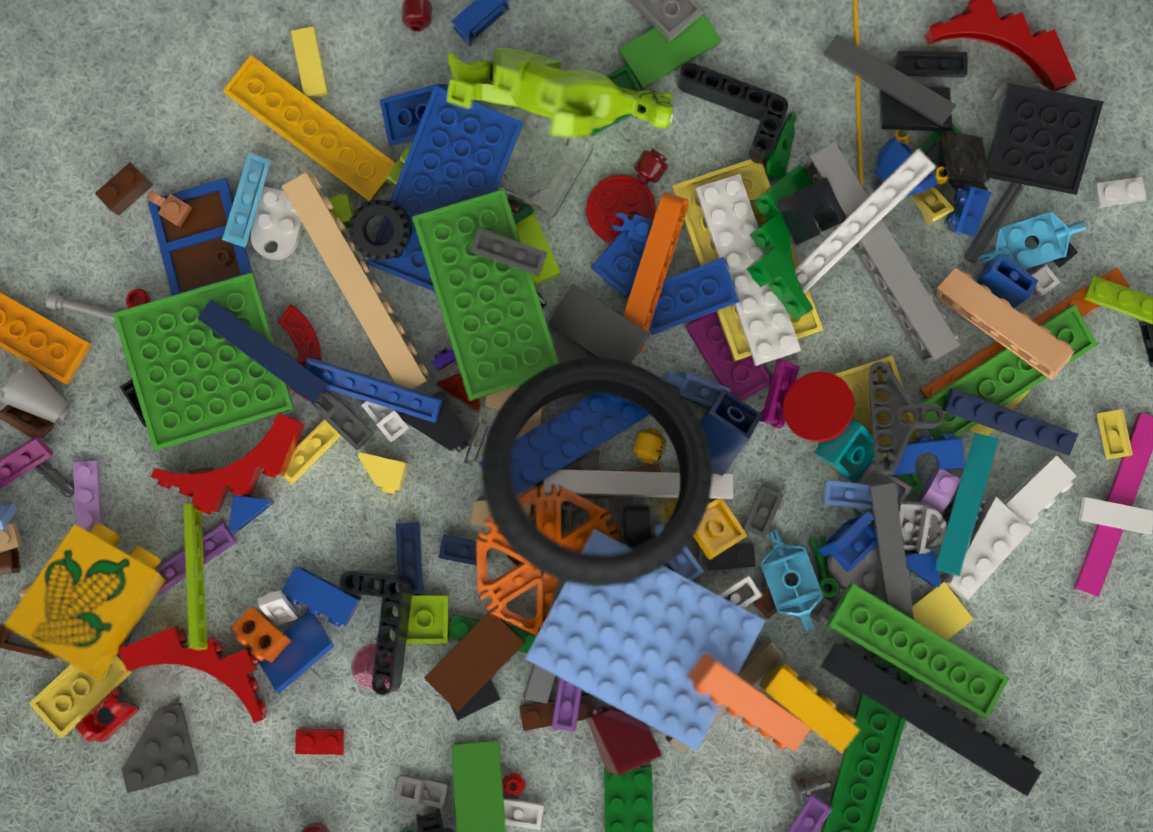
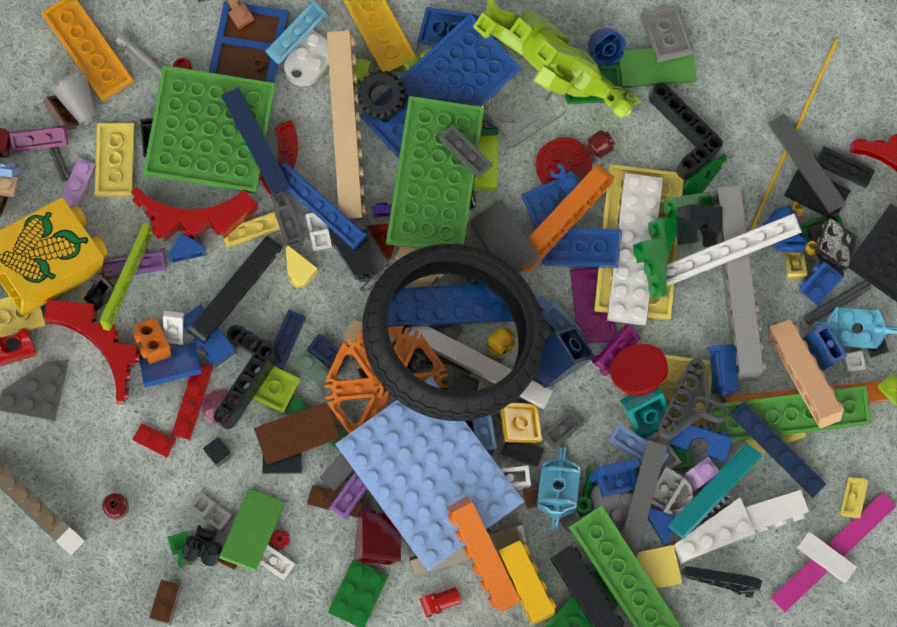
camera: 25 degrees right, 10 degrees down
none -> black slope [84,273,115,312]
none -> light yellow tile [95,123,135,197]
none -> red plate [171,363,213,441]
none -> black beam [188,235,283,344]
none -> black piece [203,437,231,467]
none -> sand green plate [294,350,330,390]
none -> red piece [419,587,462,618]
none -> blue cylinder [588,28,626,66]
none -> black beam [682,566,763,598]
none -> blue window [706,344,739,397]

